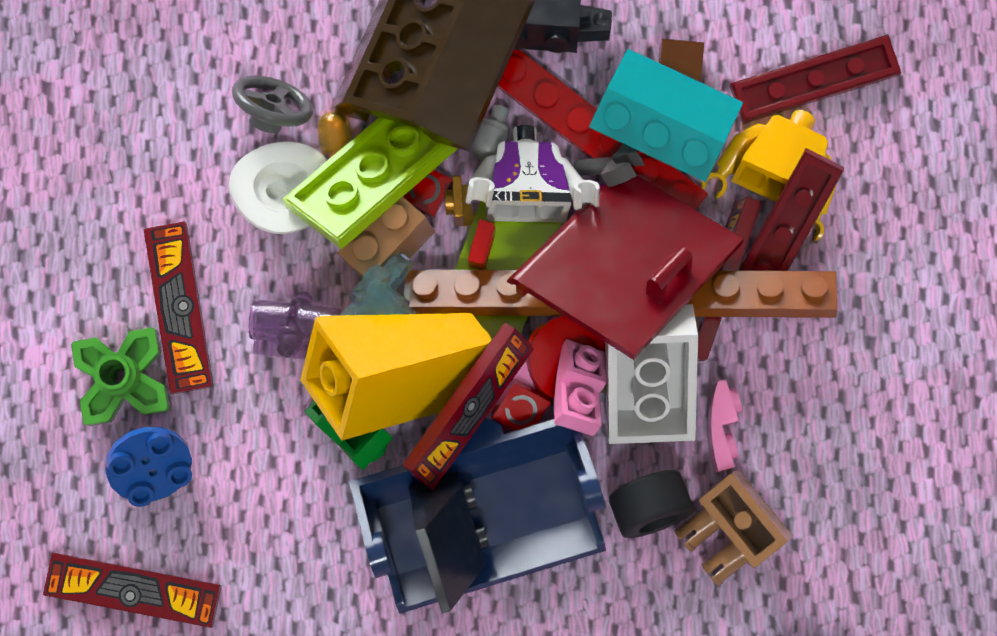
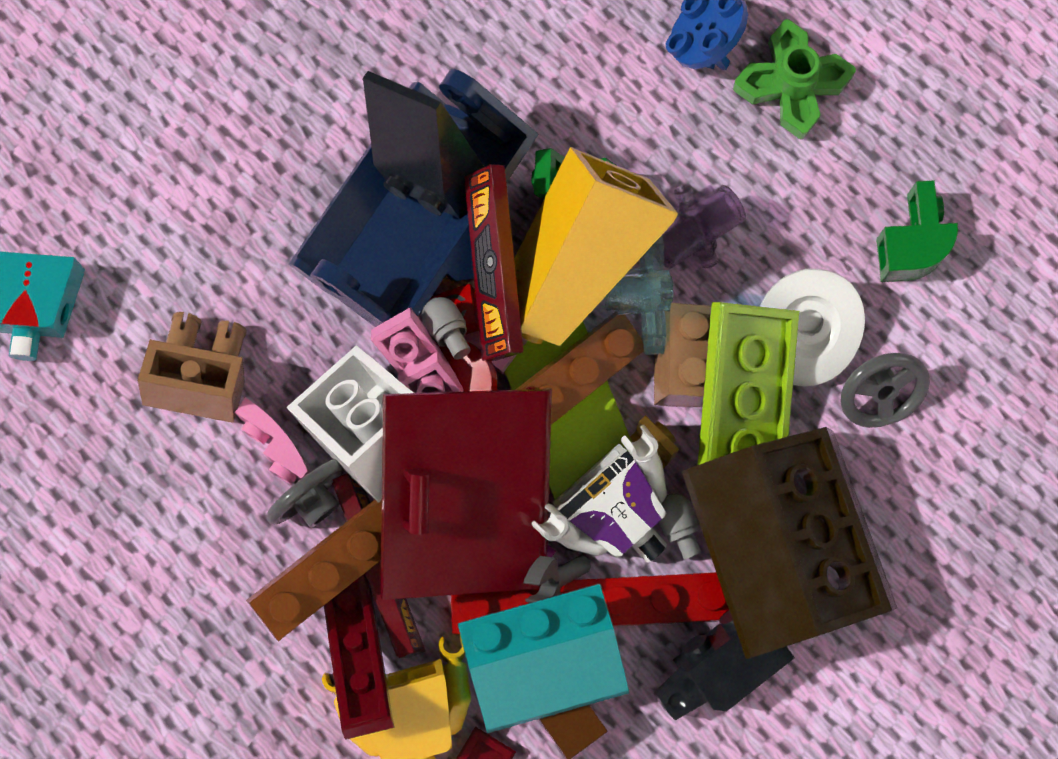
camera: 135 degrees right, 5 degrees down
tile [143,221,214,395] -> none
clear yellow cylinder [317,111,352,159] -> none
red tile [403,170,453,218] -> none
red tile [468,219,496,270] -> none
black tyre [609,470,694,538] -> none
none -> dark grey piece [266,459,344,528]
none -> light grey cylinder [422,297,471,359]
none -> green brick [876,180,958,282]

